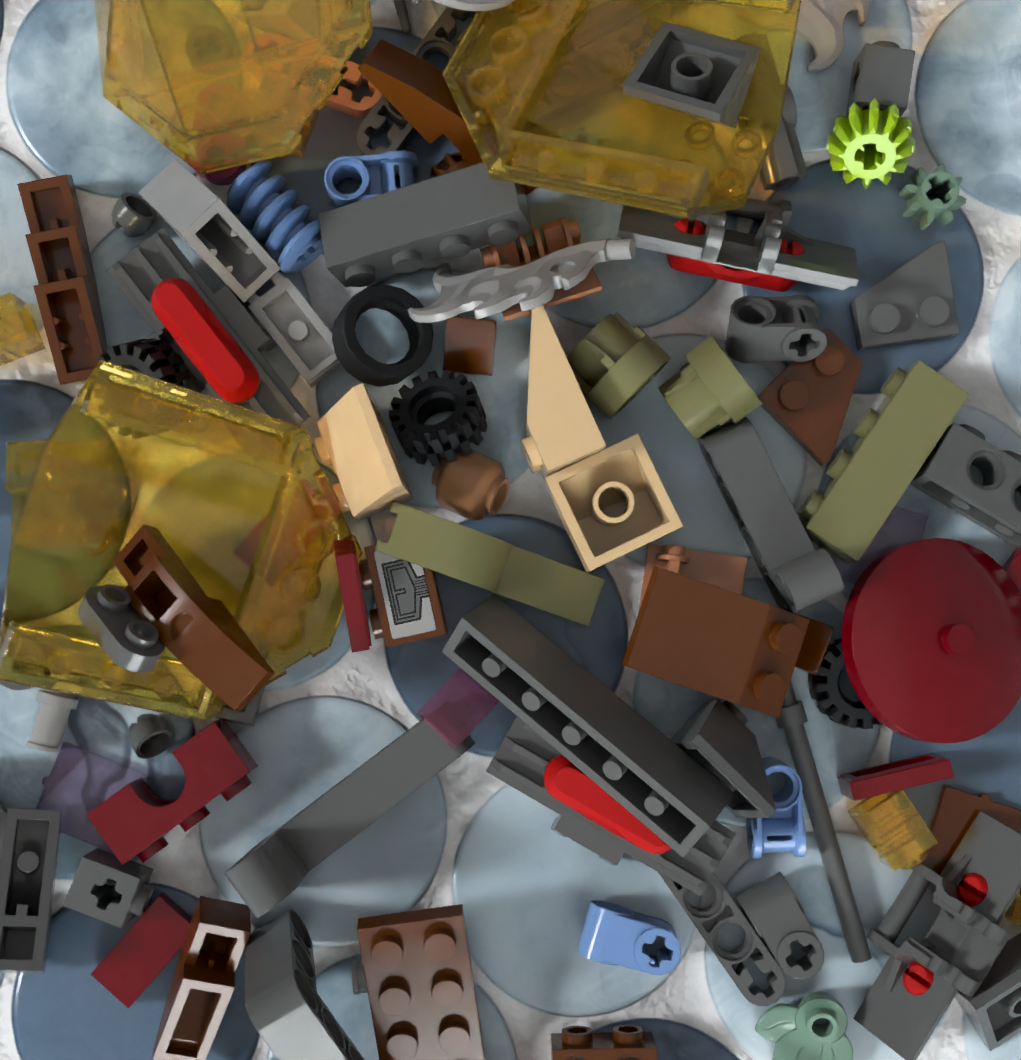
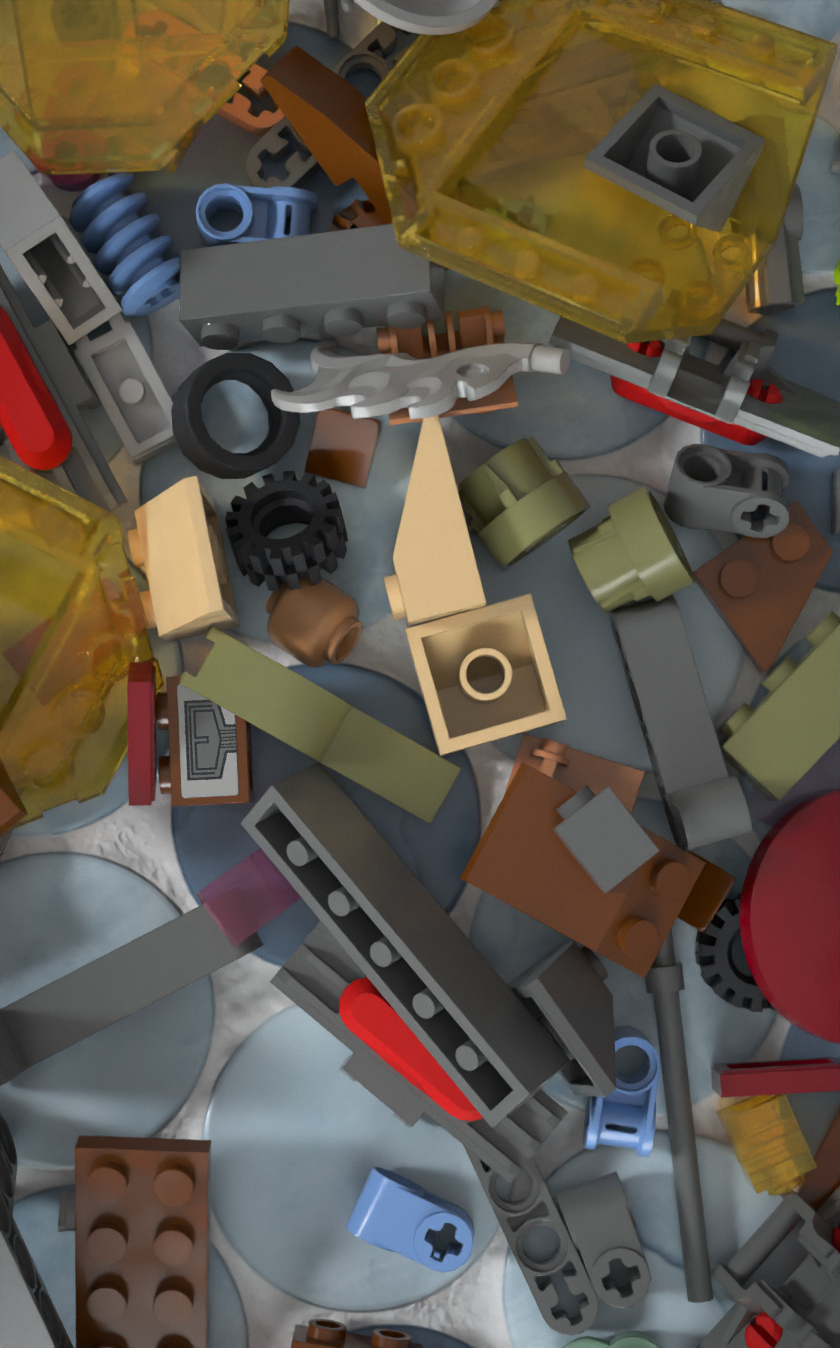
camera: 10 degrees right, 0 degrees up
none -> dark grey brick [553,785,659,893]

